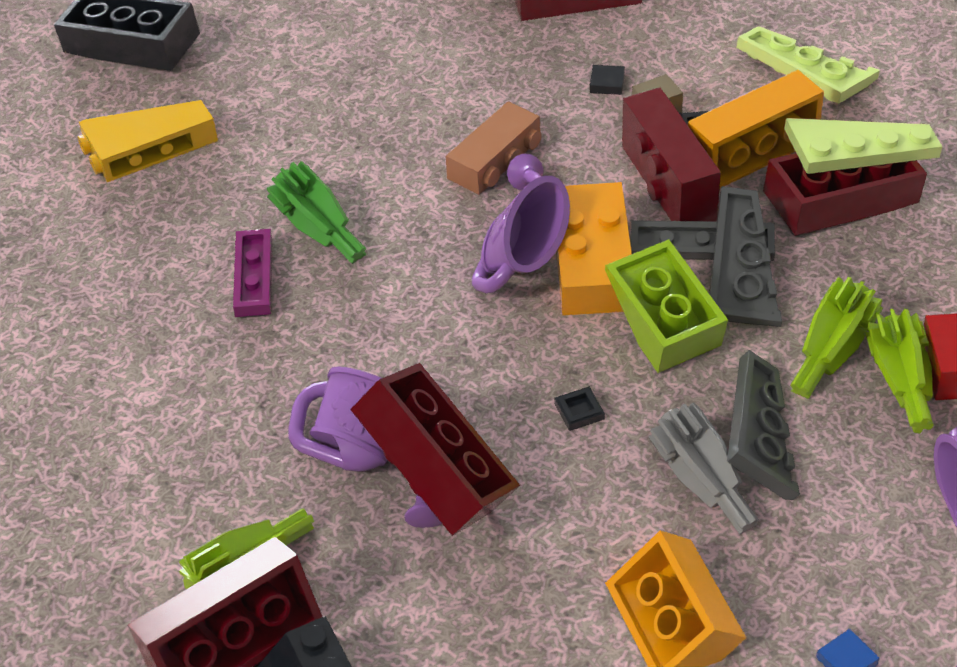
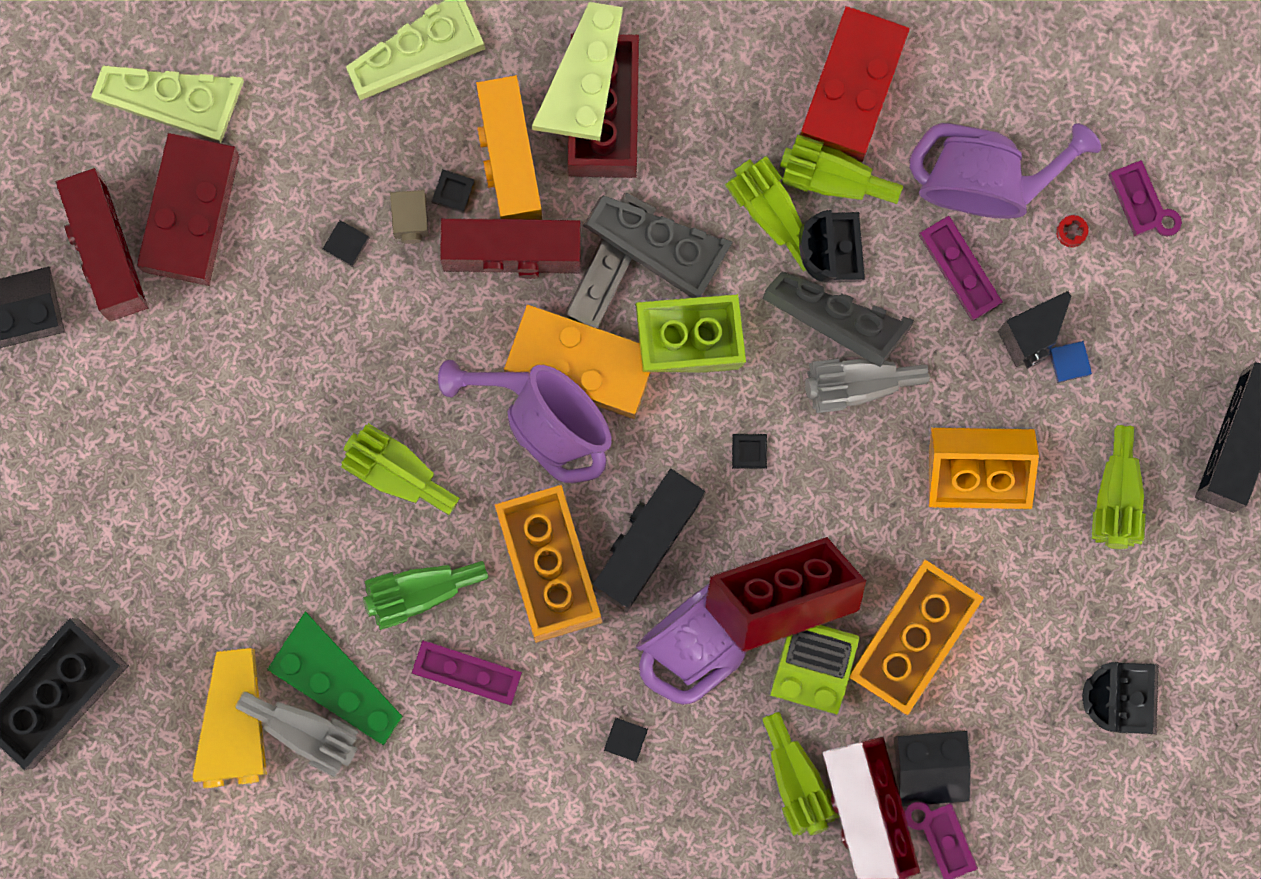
camera: 75 degrees left, 35 degrees up
nougat brick [445,101,542,195] -> none
none -> light grey piece [235,691,358,777]
none -> green wing [267,611,403,746]
none -> lime piece [341,423,460,516]
none -> light orange brick [495,485,602,643]
none -> black brick [592,468,706,613]
none -> black tile [604,717,648,762]
none -> lime slope [770,625,860,715]
none -> black slope [799,210,865,283]
none -> light orange brick [849,559,984,716]
none -> magenta plate [919,216,1003,322]
none -> black slope [998,290,1072,369]

